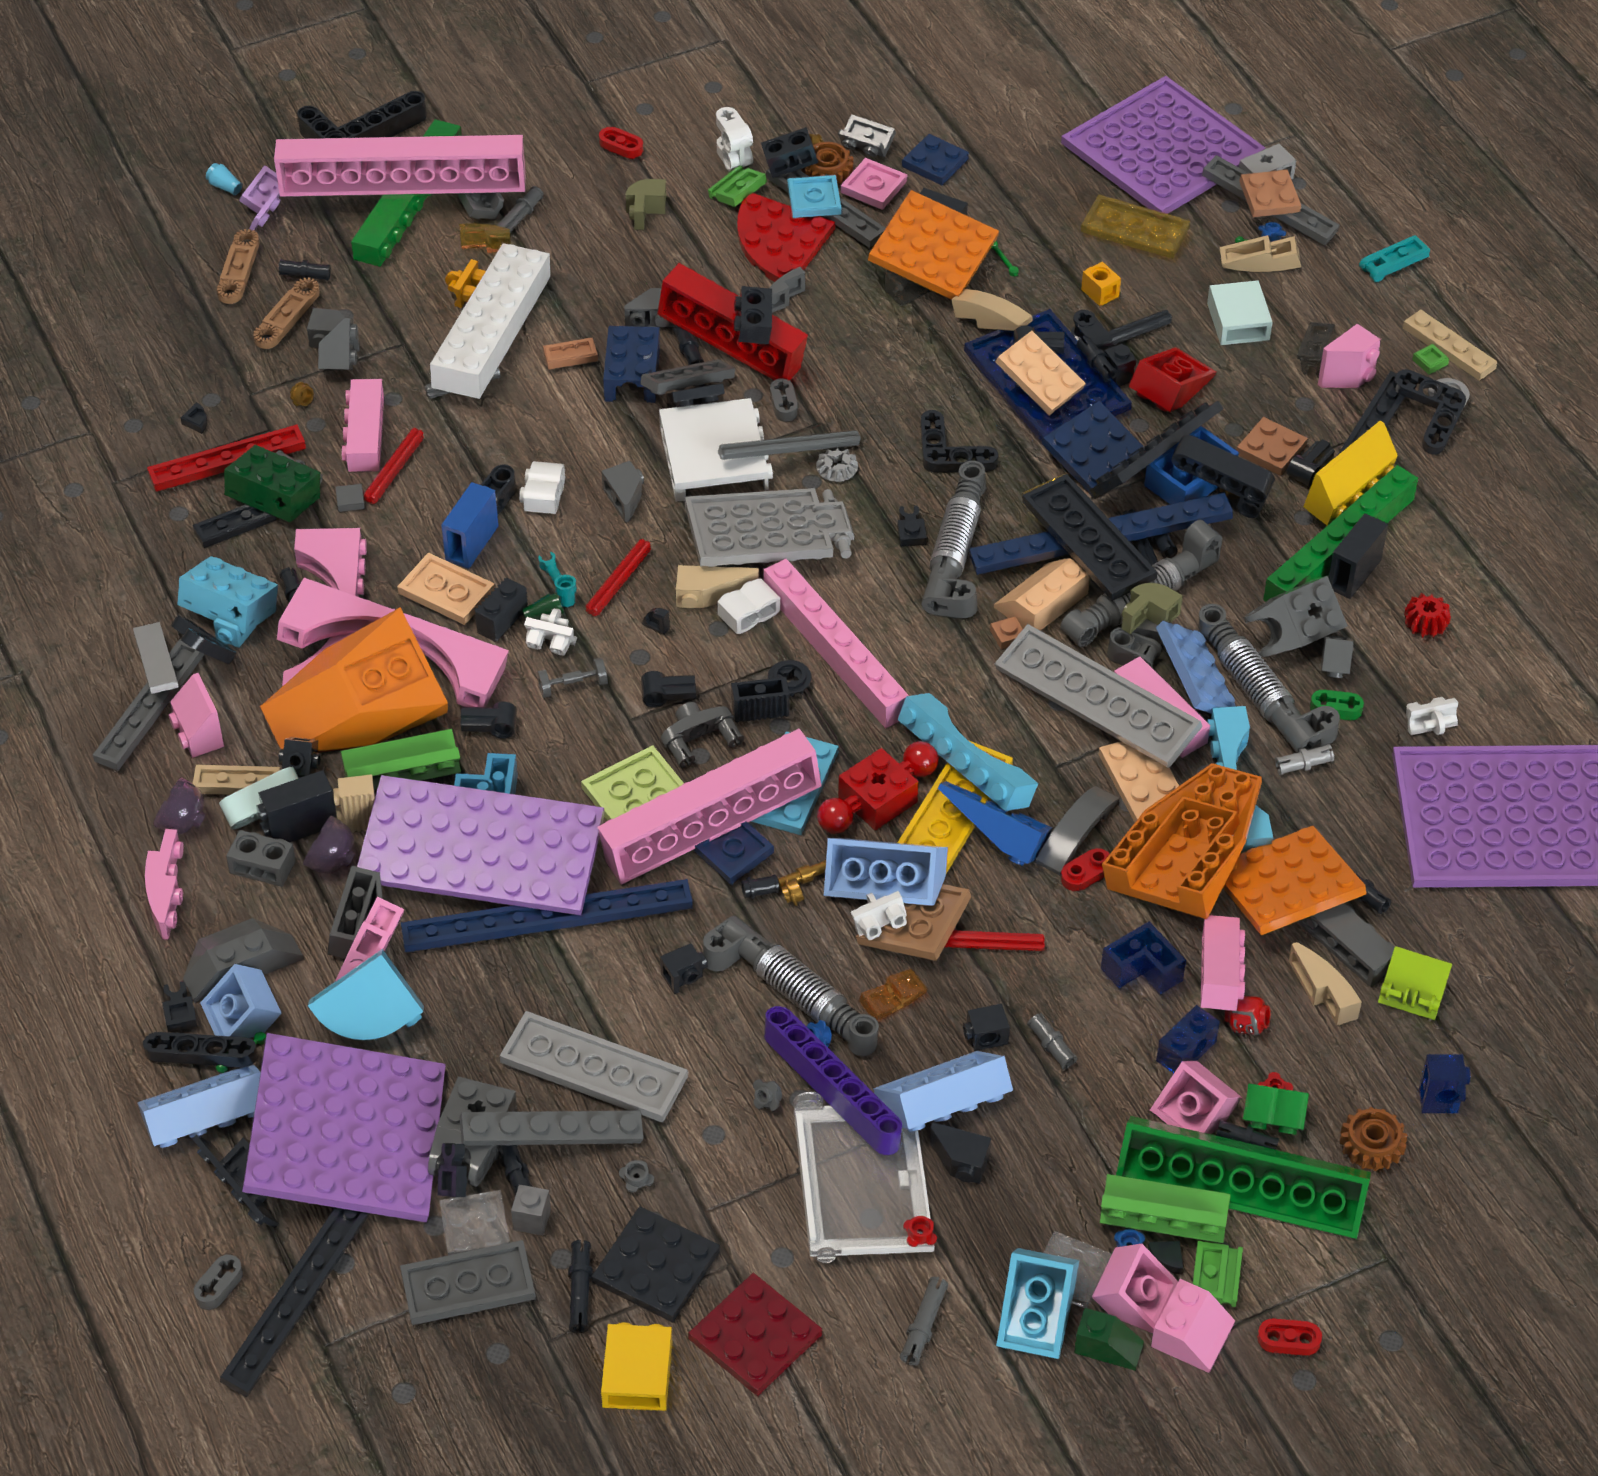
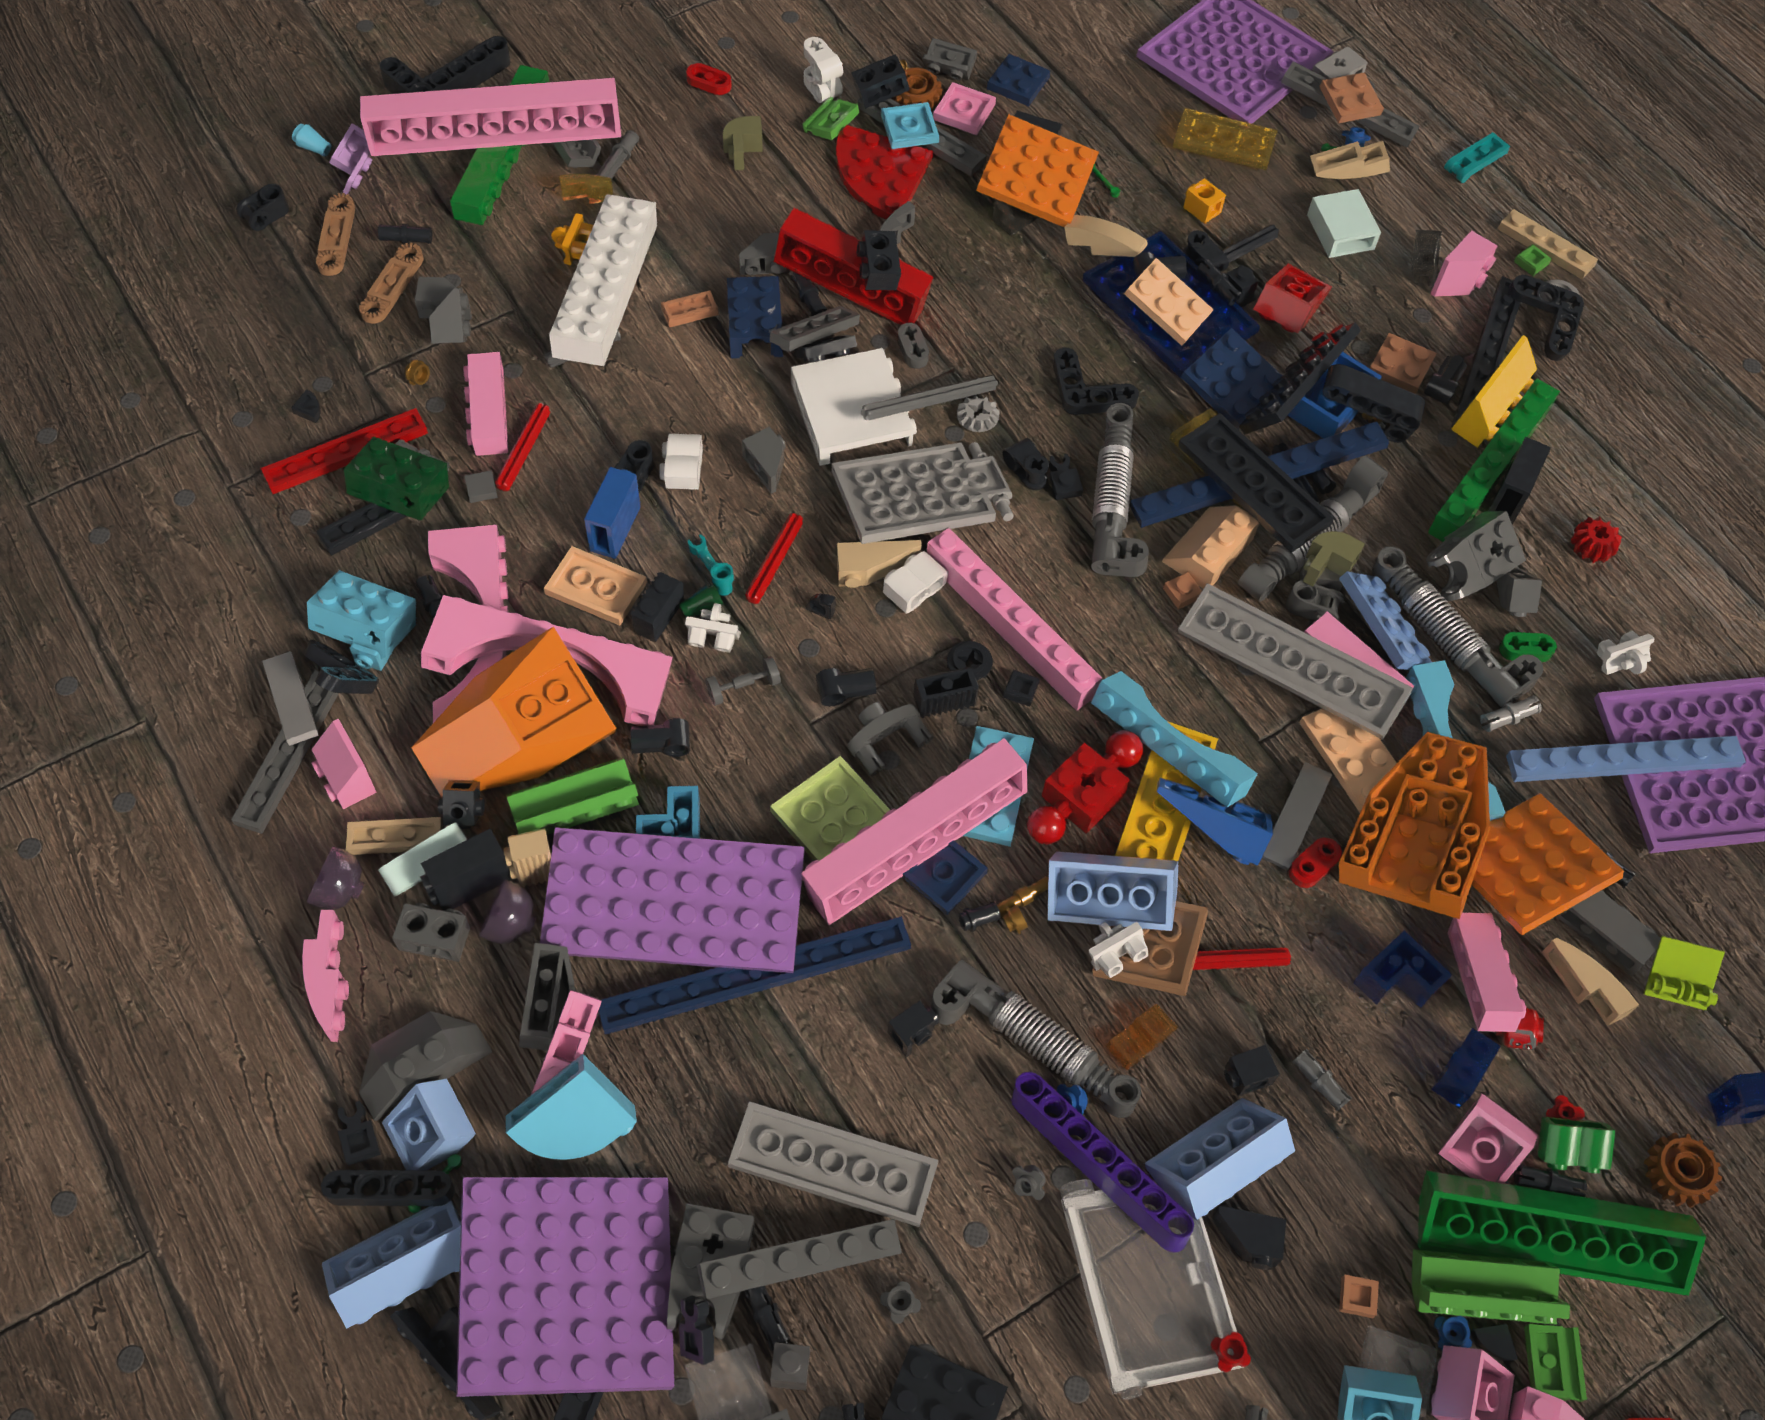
camera: 10 degrees left, 10 degrees up
none -> black piece [236,183,289,231]
none -> black piece [1002,438,1049,490]
none -> black tile [1003,669,1040,707]
none -> nougat plate [1339,1275,1379,1318]
none -> medium blue plate [1506,736,1746,782]

